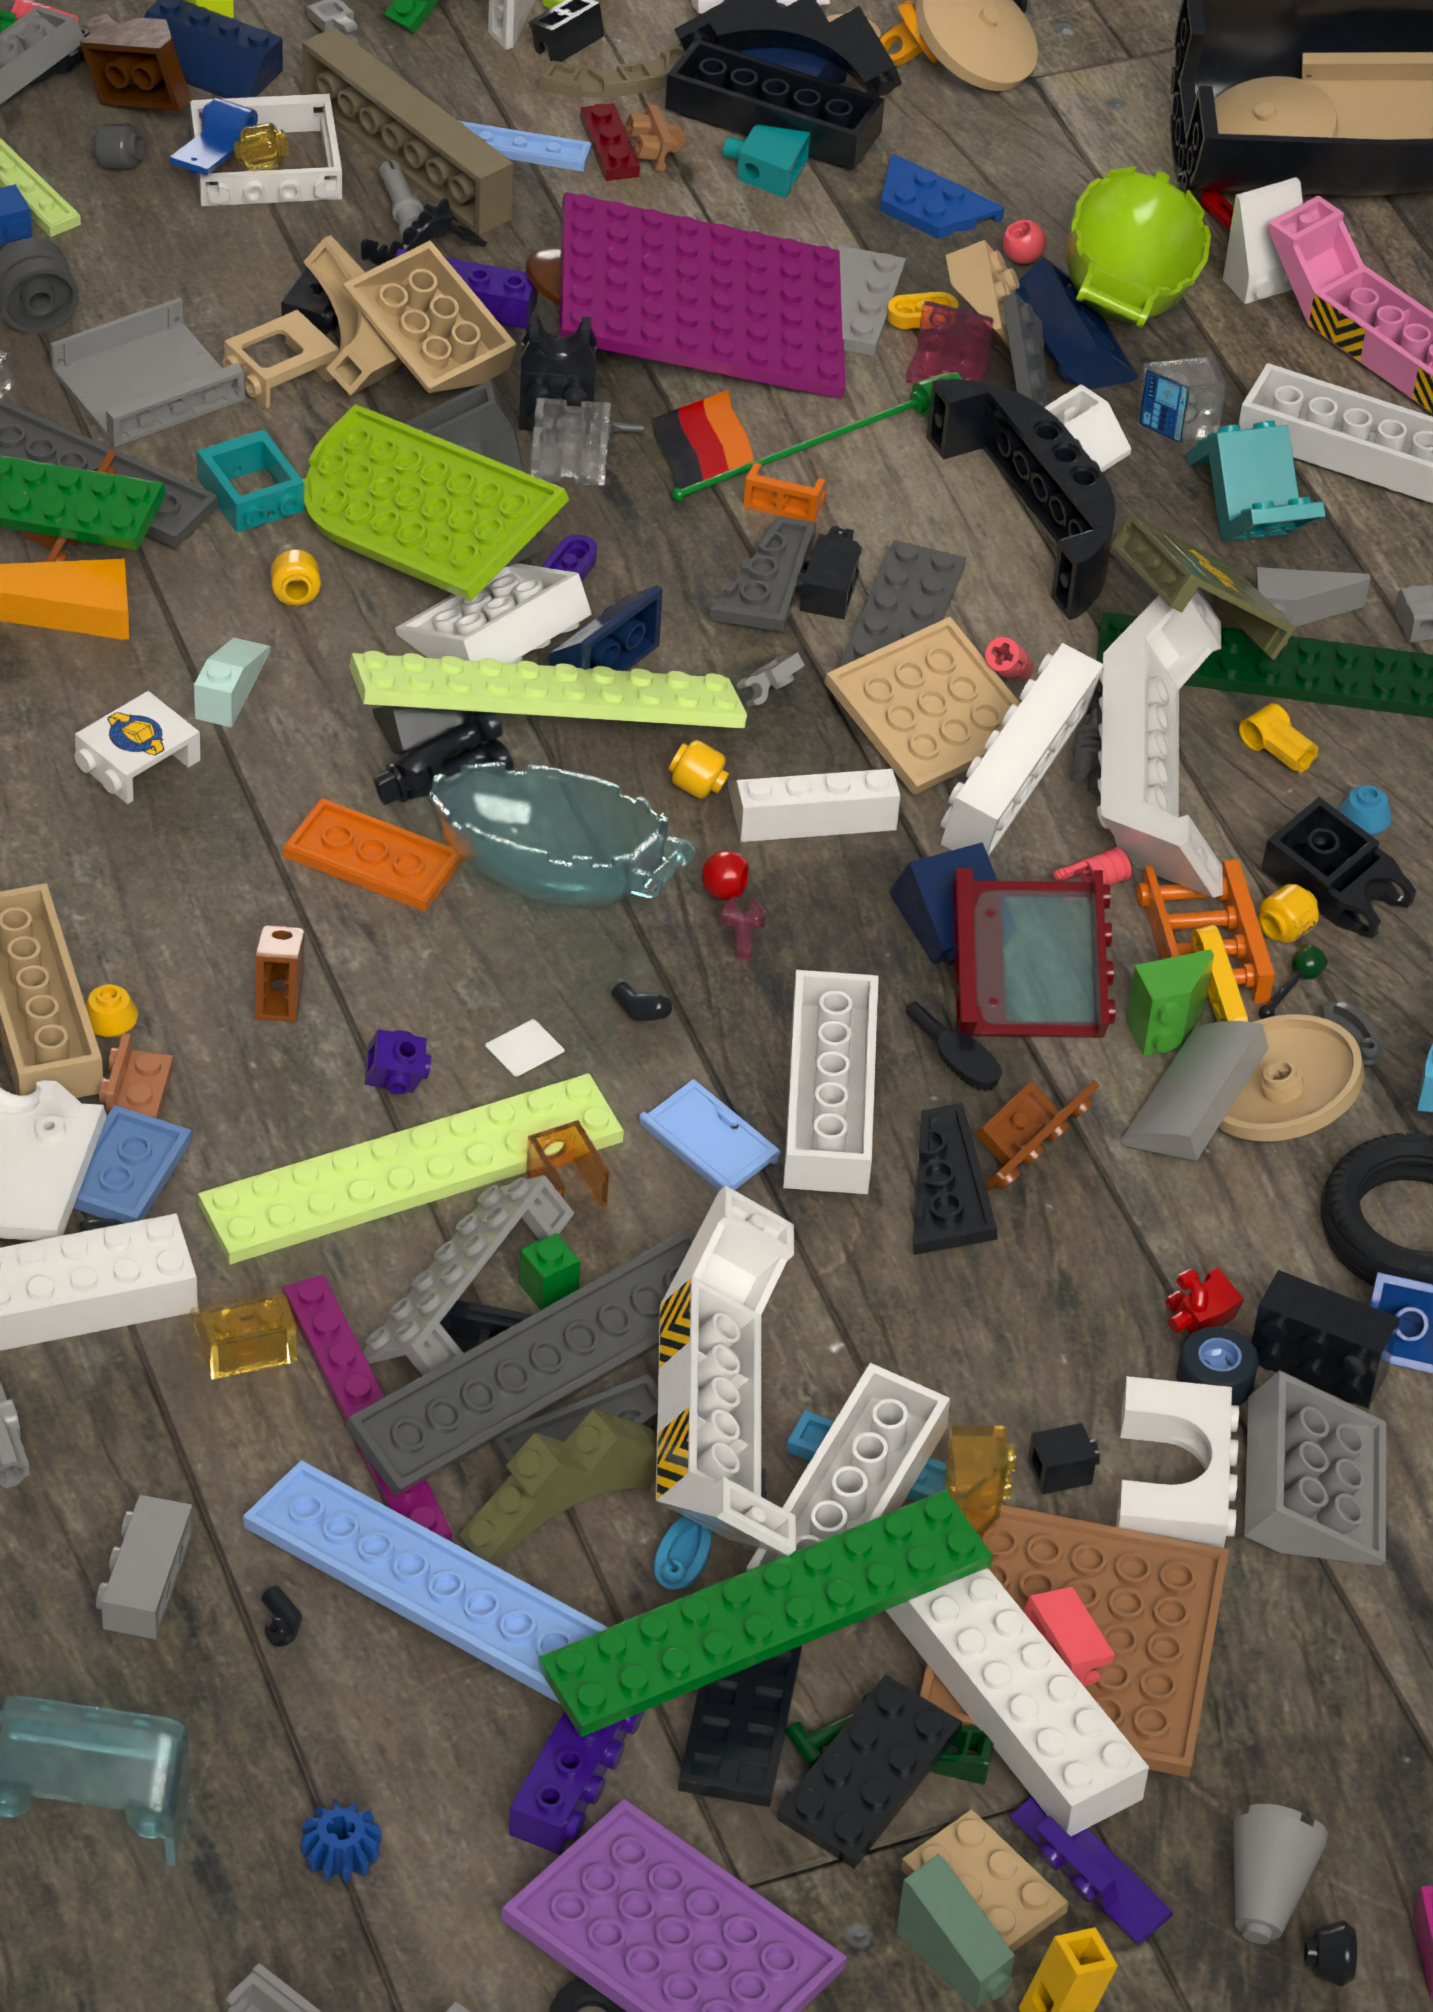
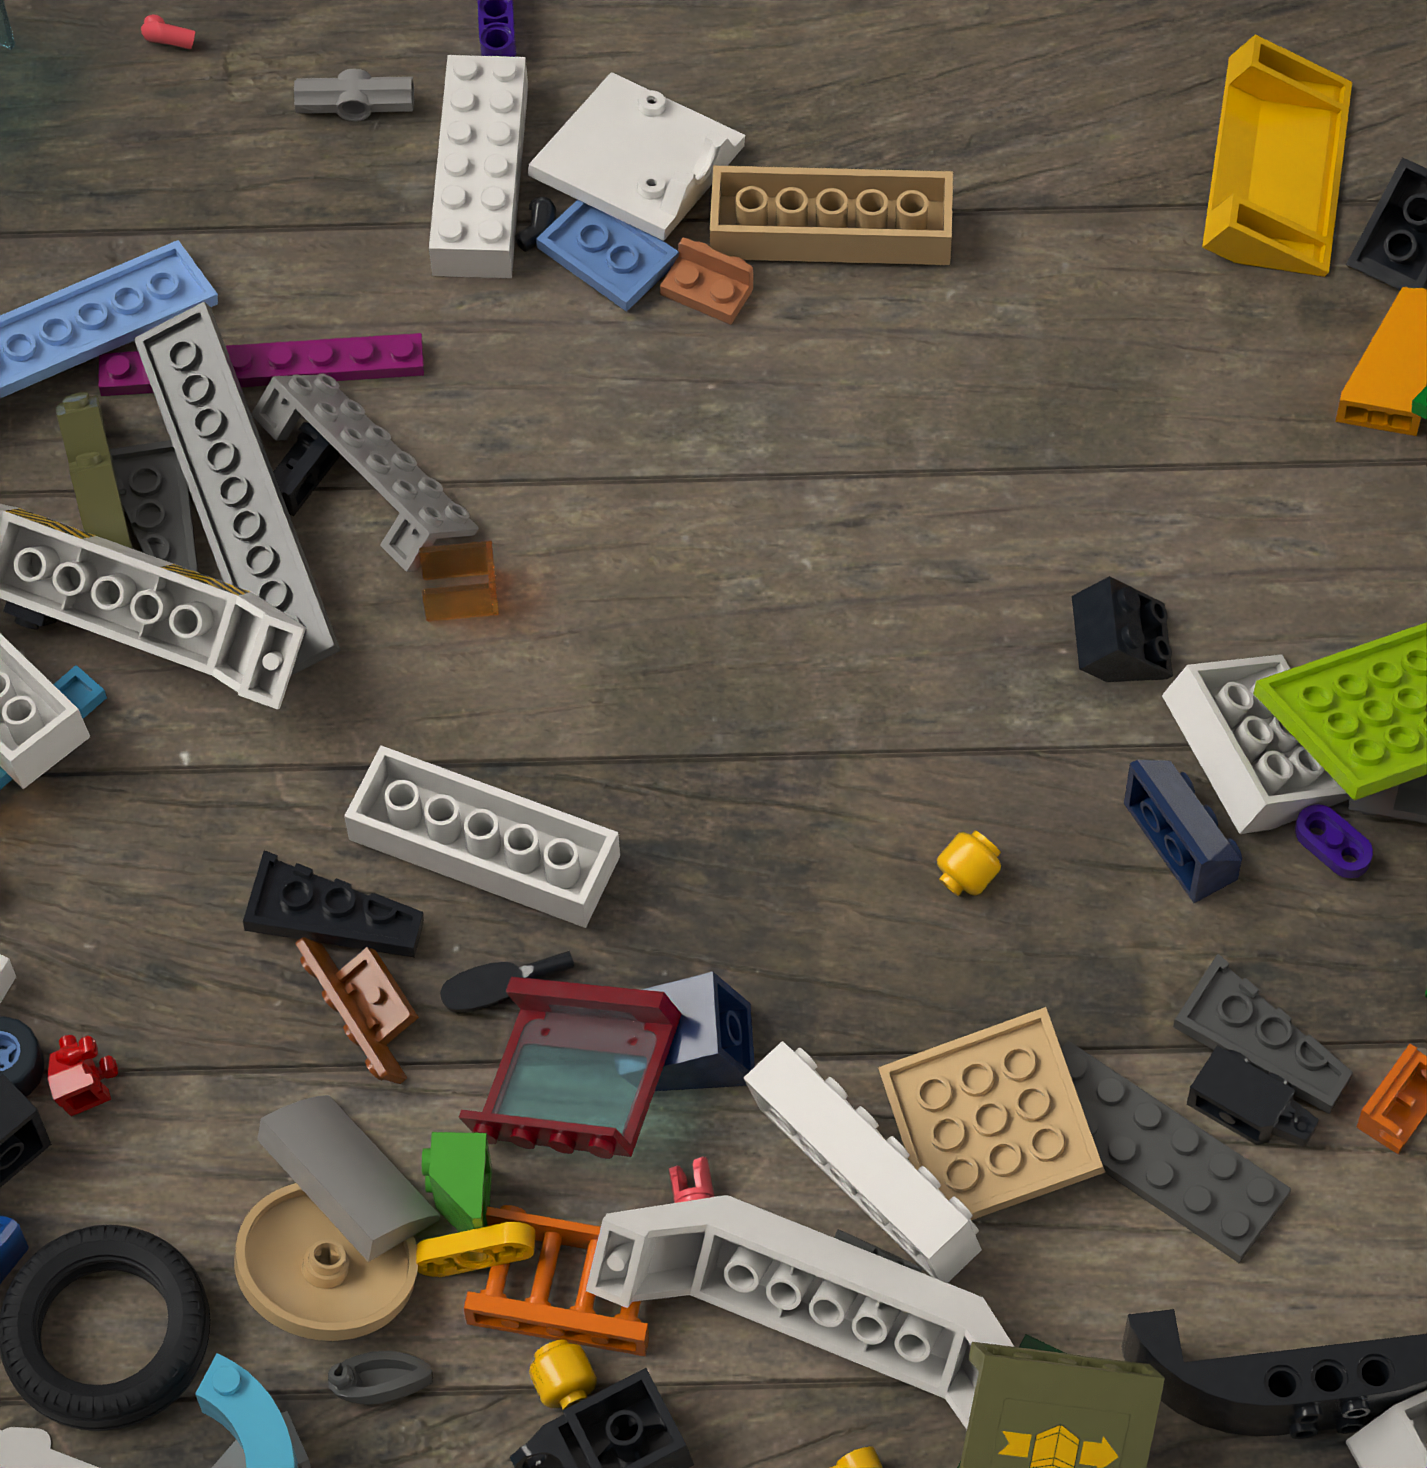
camera: 115 degrees right, 15 degrees up
white panel [74,691,200,804] -> none
yellow cone [85,984,138,1038] -> none
light grey brick [96,1494,193,1640] -> none
clear yellow slope [190,1291,297,1379] -> none
light aqua slope [194,638,270,727] -> none
yellowish green plate [198,1073,624,1265] -> none
dark orange torso [255,926,305,1022] -> none
black arm [261,1586,302,1647] -> none
yellow head [270,549,321,606] -> none
orange tile [283,798,463,912] -> none
yellowish green plate [349,651,747,728] -> none
dark purple brick [365,1029,431,1094] -> none
black piece [373,711,514,805] -> none
clear light blue windscreen [428,762,696,910] -> none
white sticker [485,1019,565,1077] -> none
green brick [519,1233,580,1310] -> none
black arm [611,982,672,1021] -> none
light blue door [639,1079,781,1191] -> none
red piece [701,850,749,900] -> none
clear pink bar [721,896,766,960] -> none
white slope [728,769,900,842] -> none
light grey plate [736,652,805,707] -> none
coral hinge [985,637,1034,680] -> none
hinge [1258,944,1328,1019] -> none

